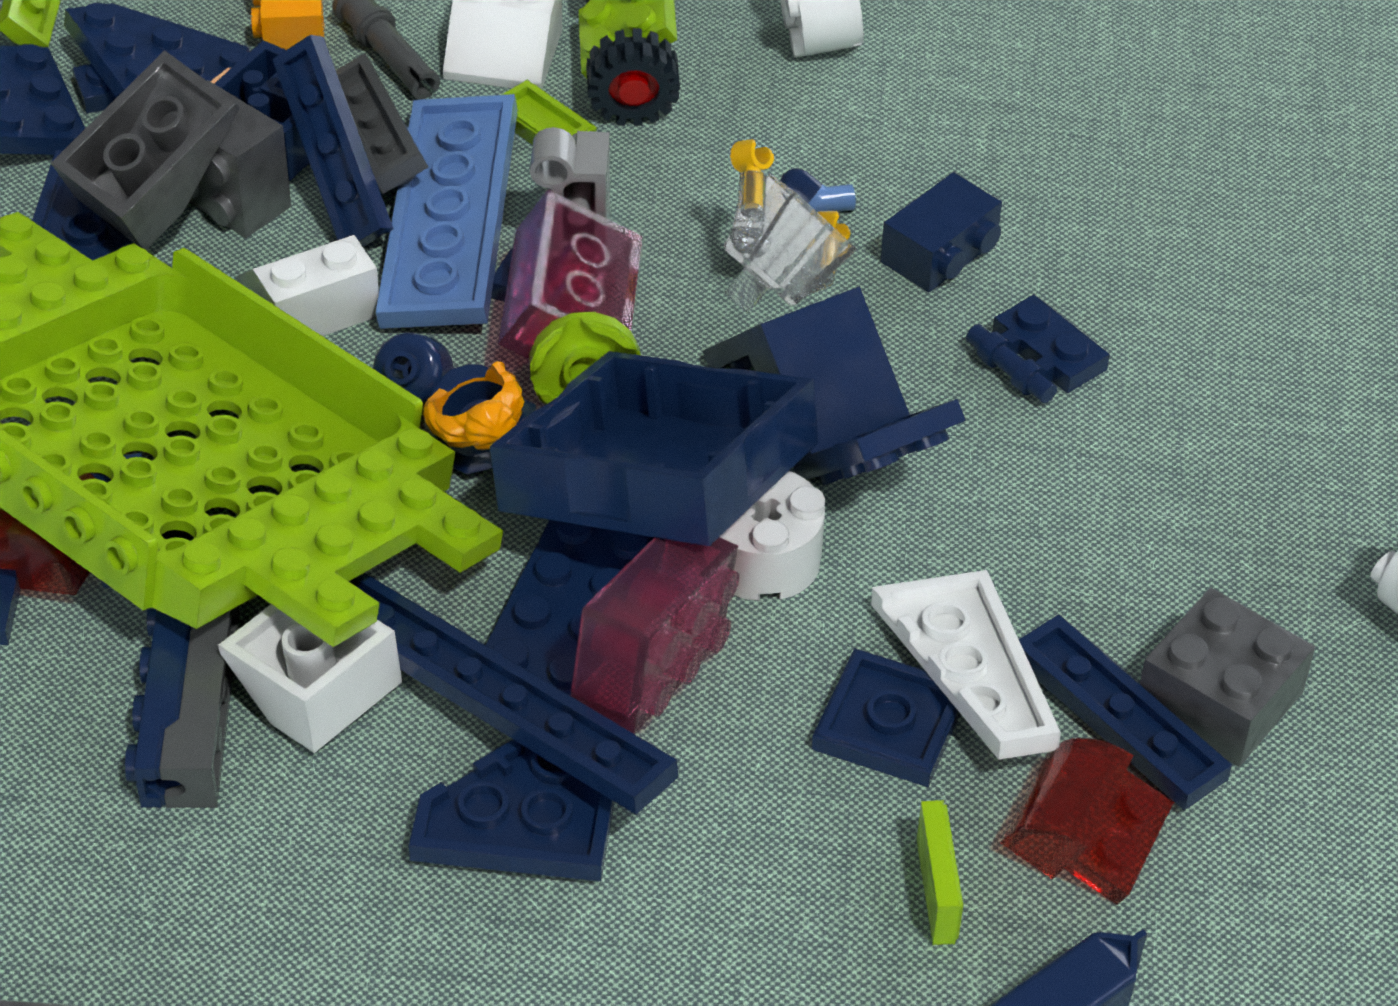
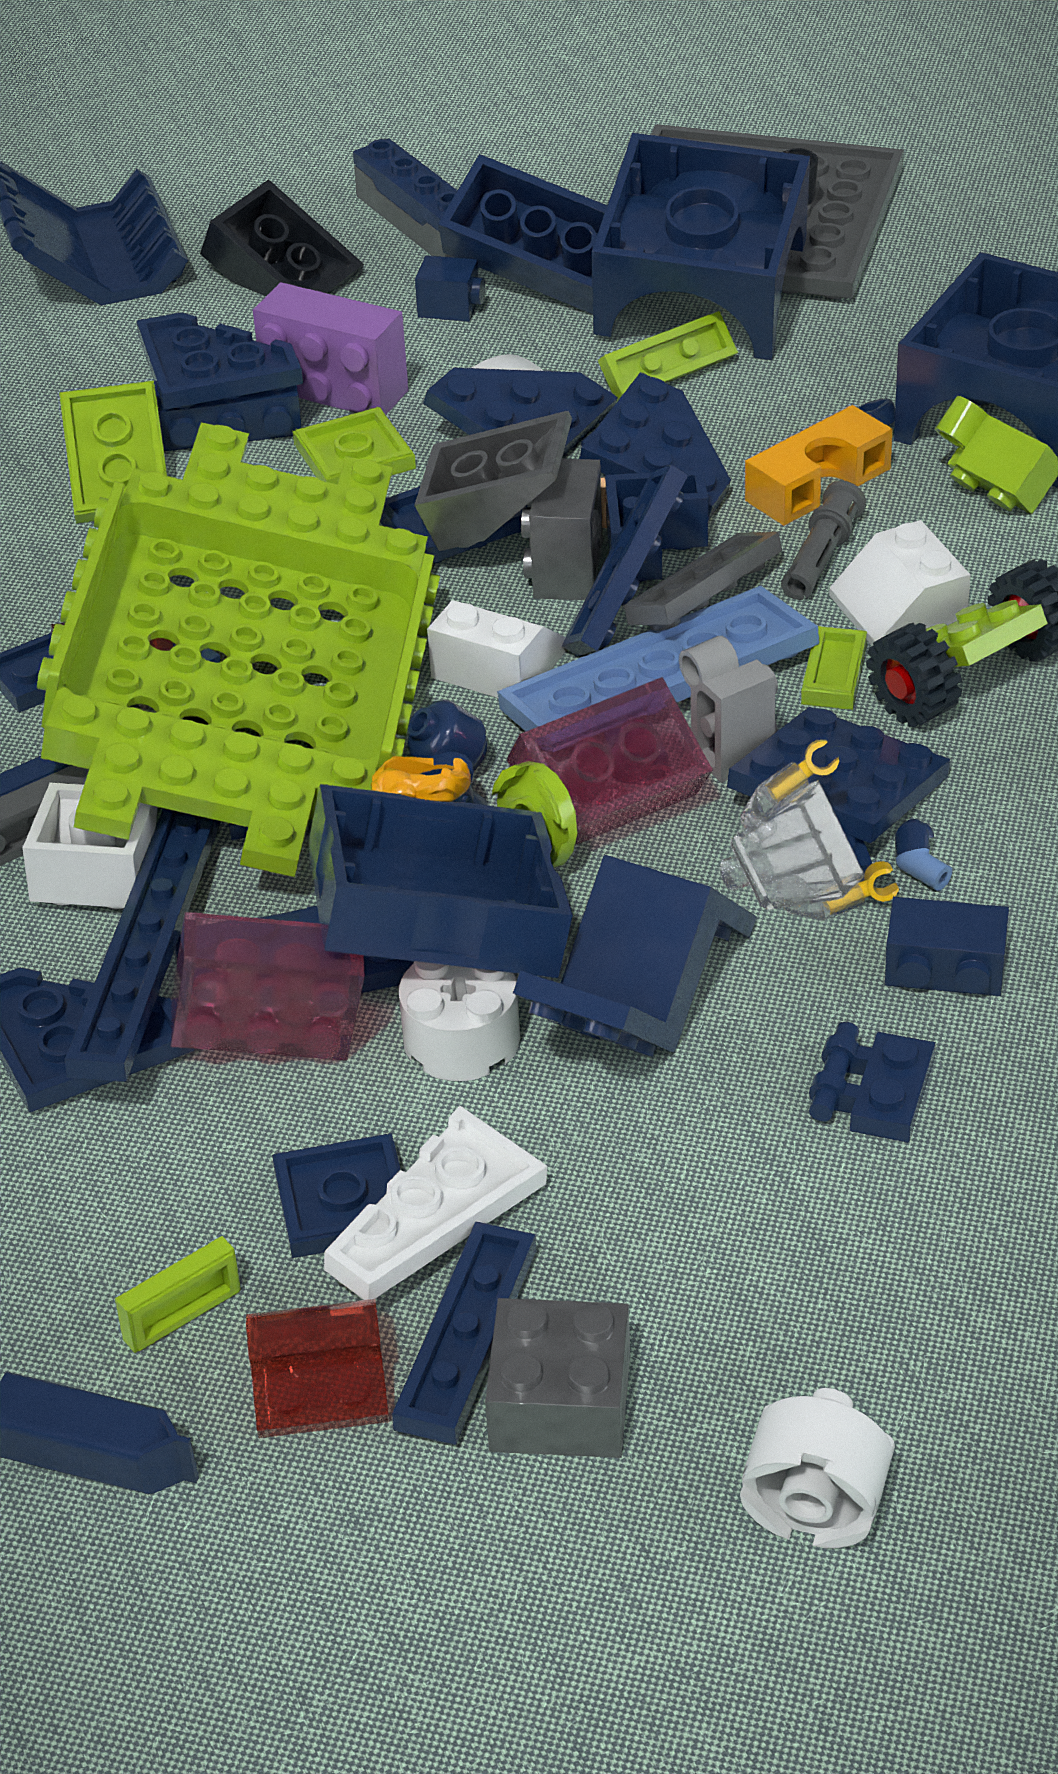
camera: 60 degrees right, 5 degrees down
none -> dark blue plate [727,707,950,843]

